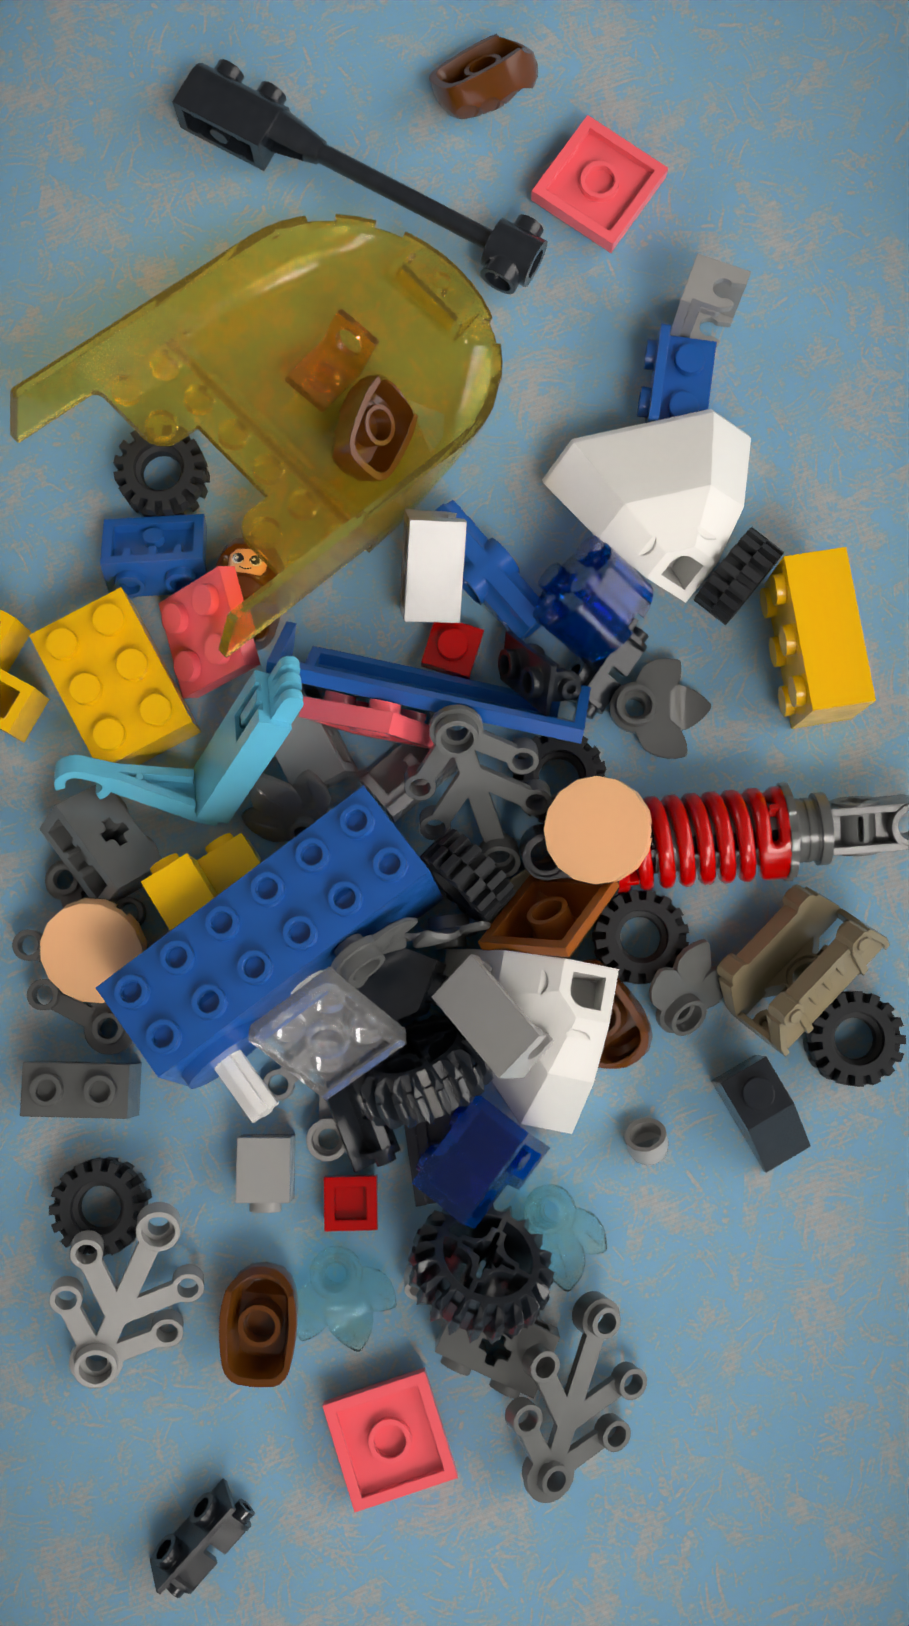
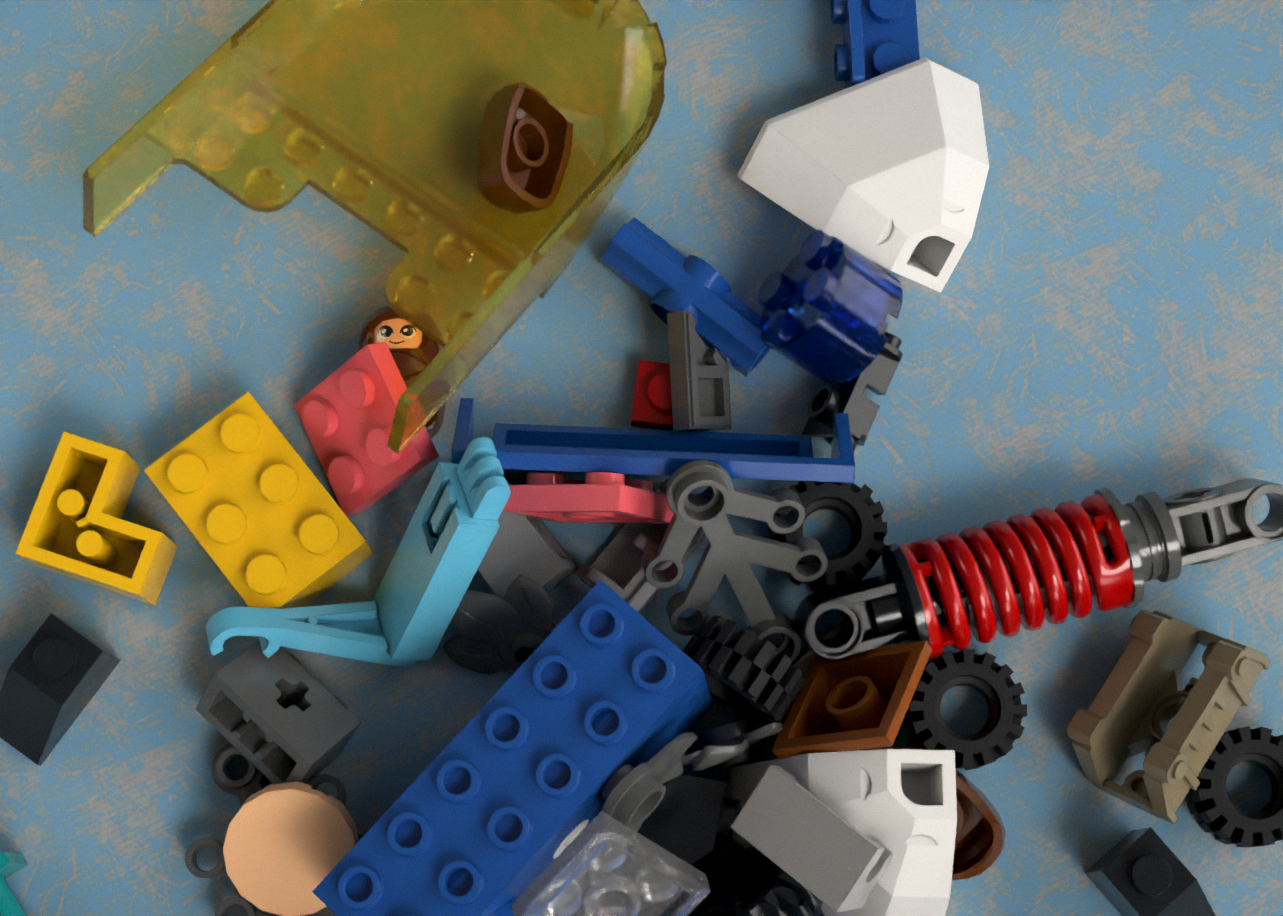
camera: 15 degrees left, 5 degrees down
blue bracket [100,514,207,598] -> none
black tyre [113,423,210,517] -> none
yellow brick [141,833,262,931] -> none
clear orange bracket [285,308,379,413] -> none
hinge [399,509,467,623] -> none
black hinge [498,631,581,716] -> none
light nougat tile [544,776,652,884] -> none
dark grey plate [609,658,711,759] -> none
dark grey plate [649,939,723,1036] -> none
black tyre [694,527,784,625] -> none
yellow brick [760,547,876,729] -> none
none -> dark grey tile [667,311,732,431]

